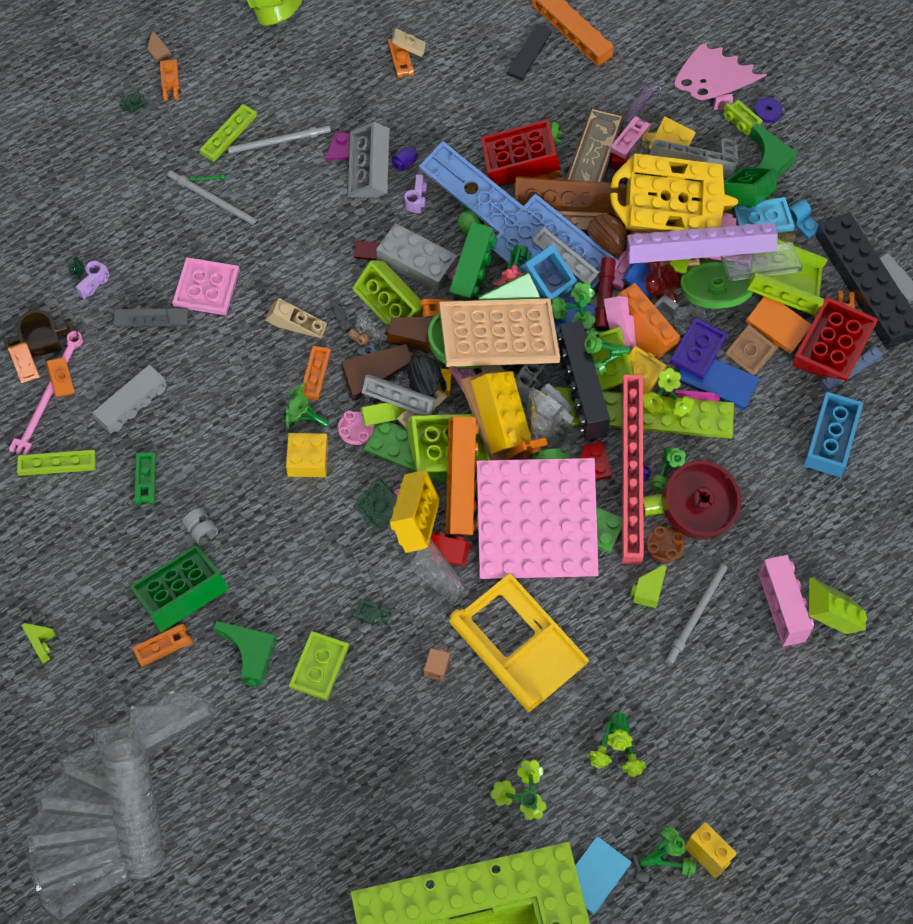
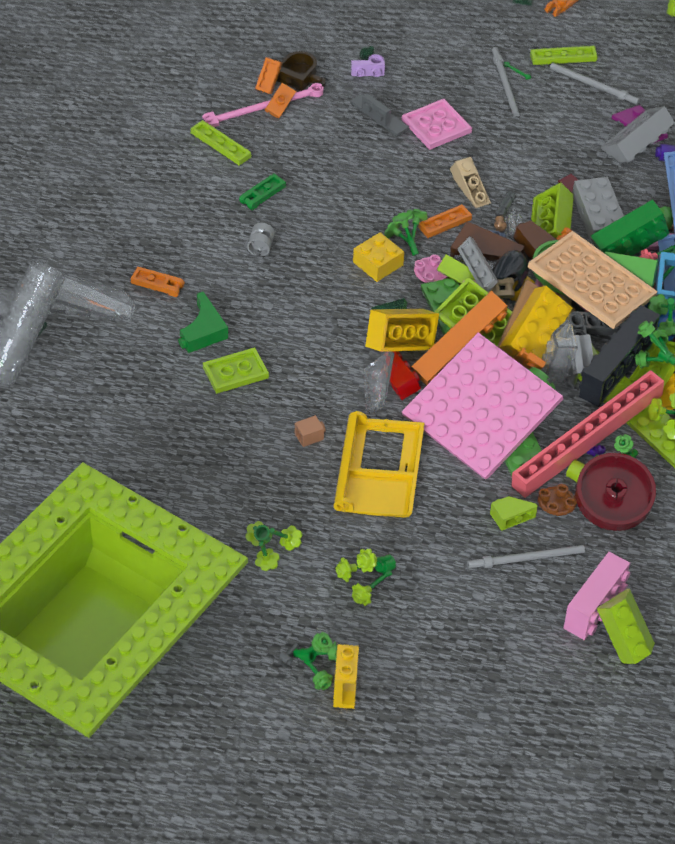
camera: 45 degrees right, 15 degrees down
lime slope [21,623,56,663] -> none
light grey brick [92,365,167,434] -> none
green slope [129,544,229,633] -> none
clear green plate [354,598,392,625] -> none
lavender plate [404,174,427,213] -> none
medium azure tile [575,836,632,915] -> none
red wing [581,441,612,481] -> none

